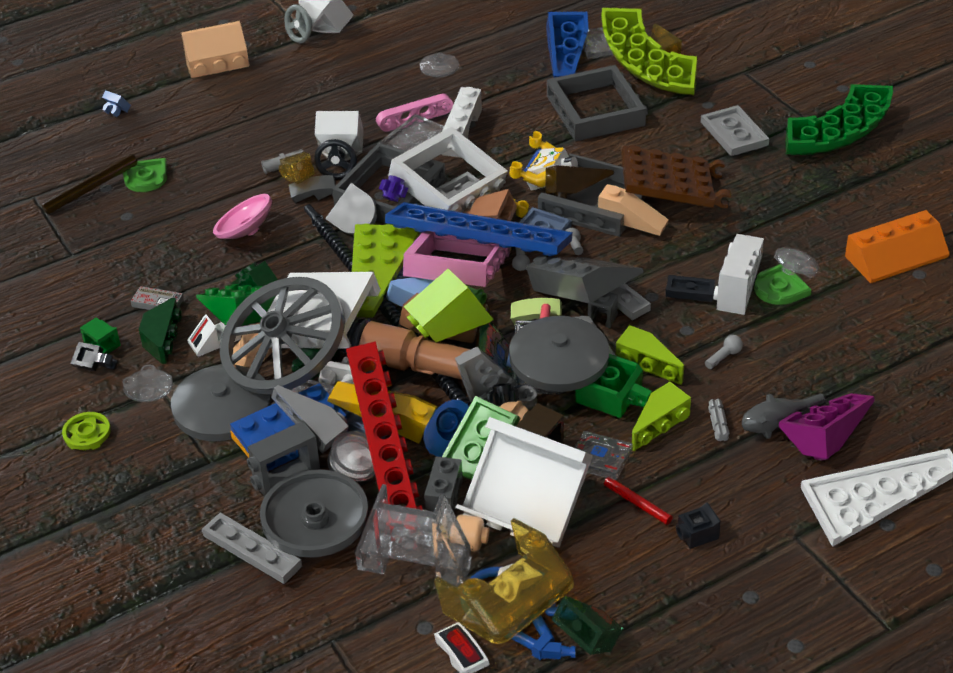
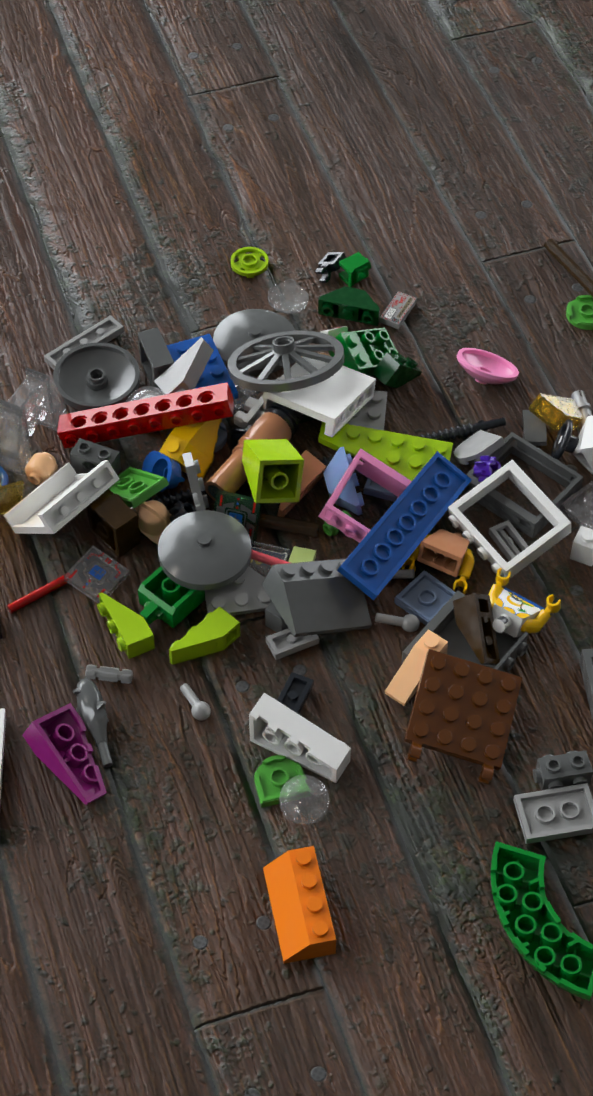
camera: 100 degrees right, 10 degrees up
none -> dark grey brick [533,750,593,791]

